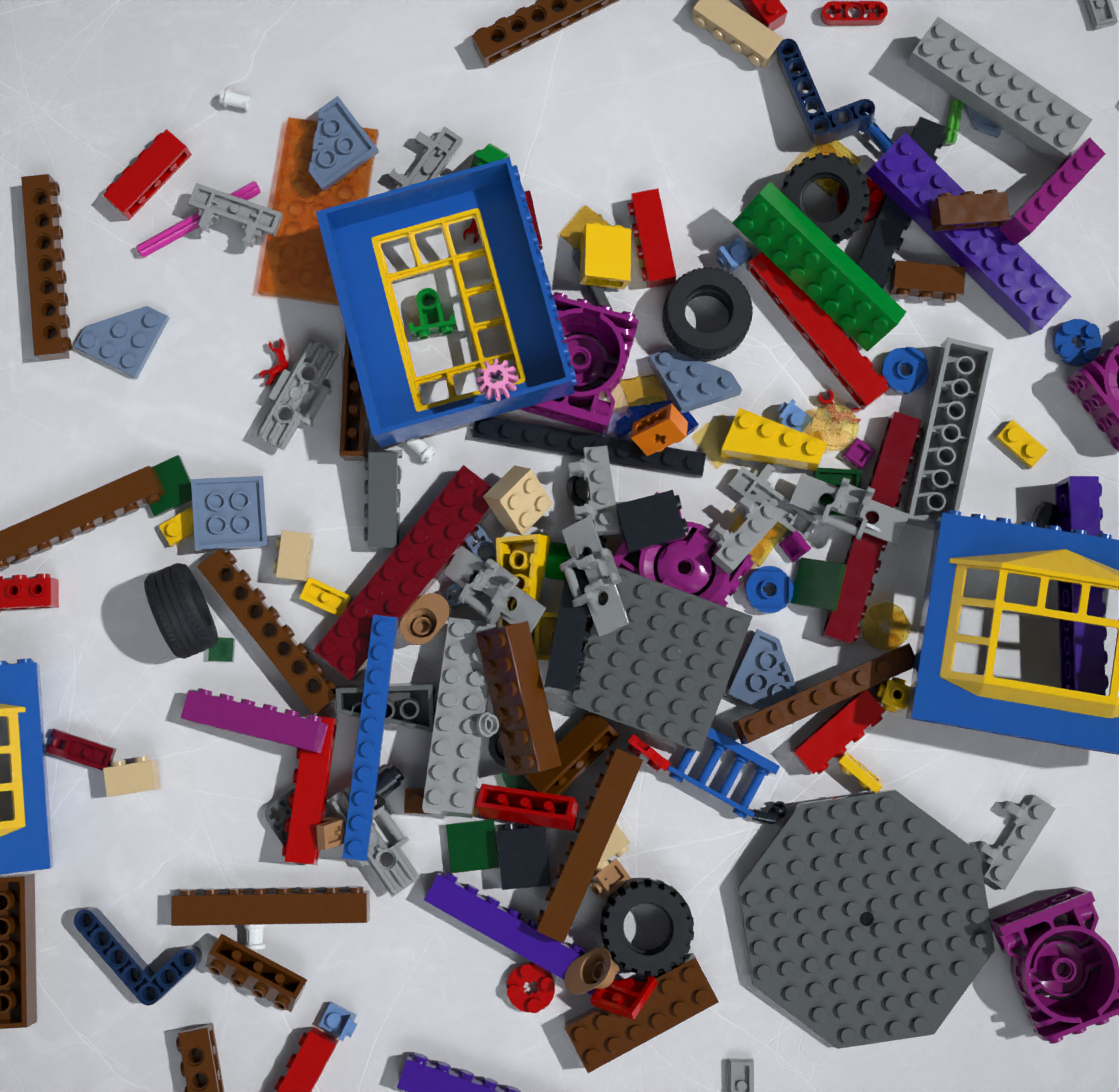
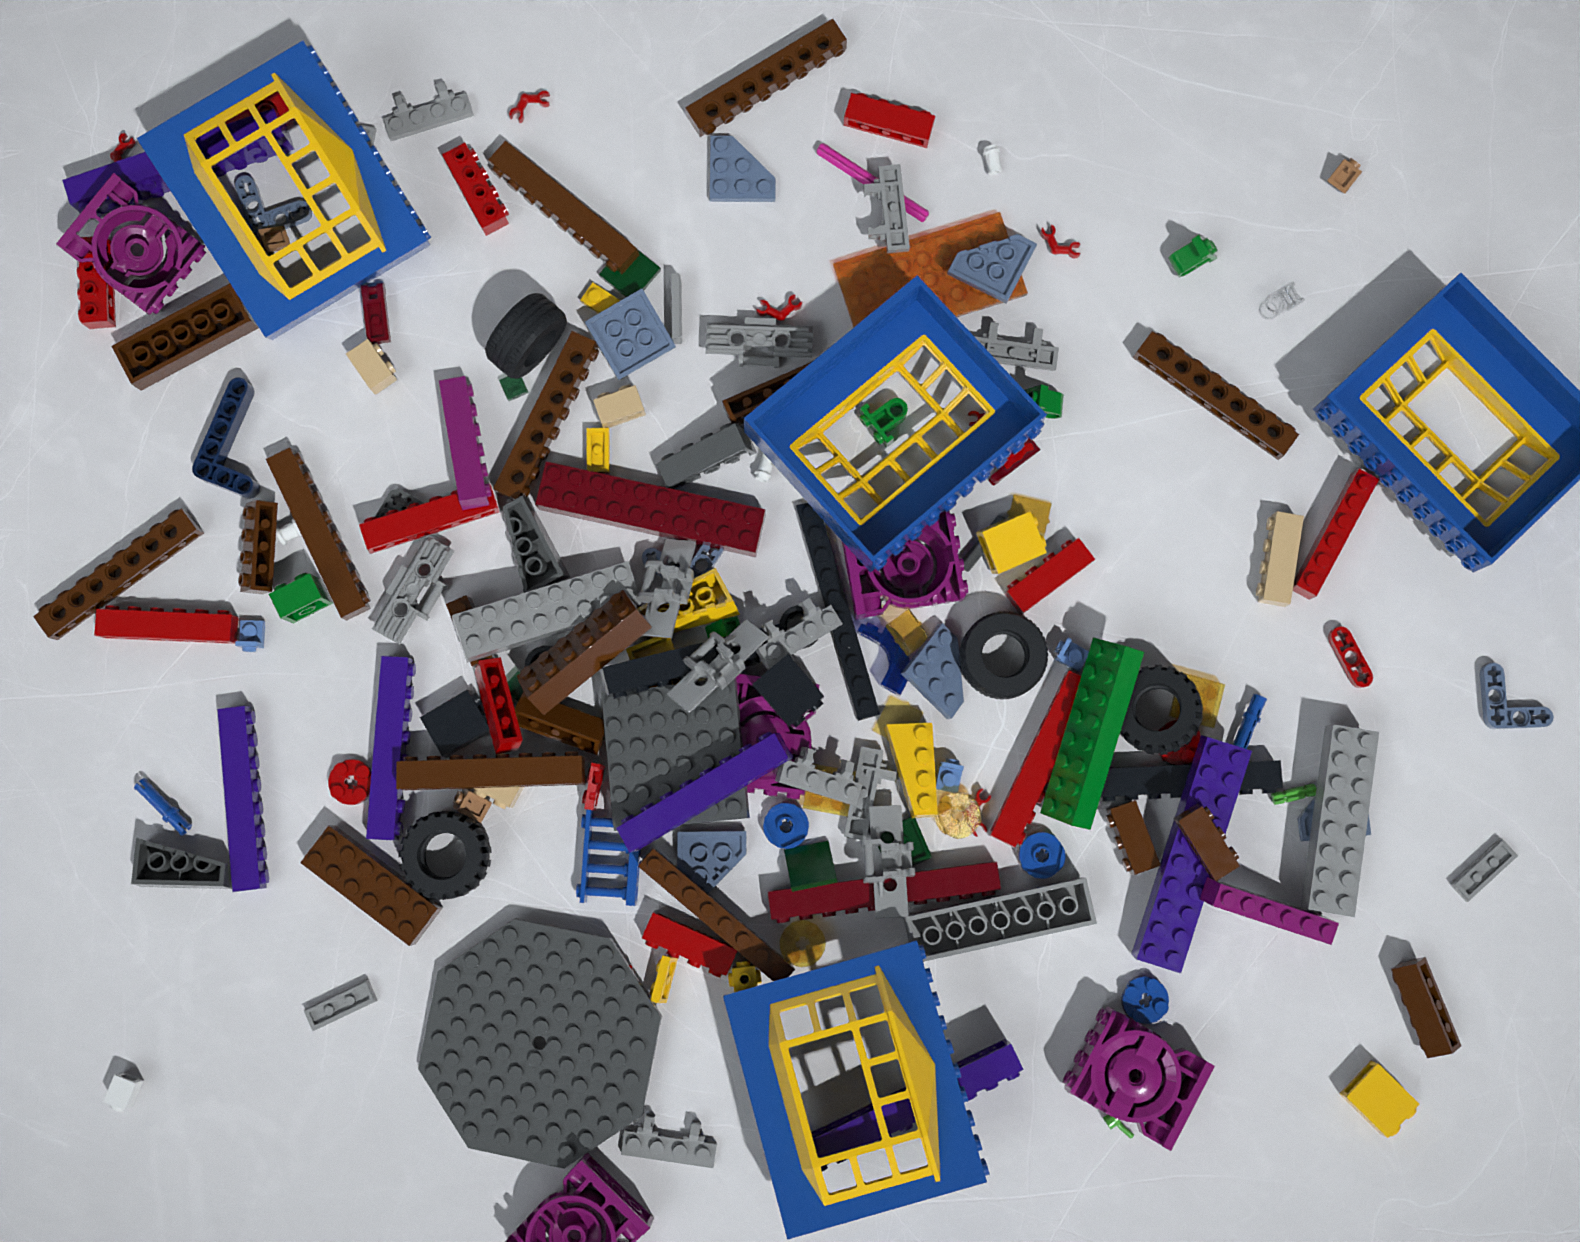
camera: 65 degrees right, 0 degrees up
medium nougat bracket [316,817,345,850] -> none
blue plate [342,615,398,861] -> none
black brick [376,764,405,799] -> none
medium nougat piece [399,593,450,645] -> none
dark green tile [446,819,499,873] -> none
bright pink gear [476,358,518,401] -> none
light grey plate [476,712,499,737] -> none
tan brick [483,465,553,535] -> none
medium nougat piece [564,947,620,995] -> none
red wing [590,976,657,1020] -> none
orange brick [631,403,688,456] -> none
black arm [752,801,787,824] -> none
dark blue beam [777,38,875,145] -> none
magenta tile [779,530,811,563] -> none
magenta tile [842,437,876,470] -> none
yellow plate [995,419,1048,469] -> none
black brick [1031,501,1060,528] -> none
none -> green brick [269,573,333,624]
none -> dark purple brick [616,731,793,853]
none -> light grey tile [671,273,682,344]
none -> red arm [1040,224,1081,259]

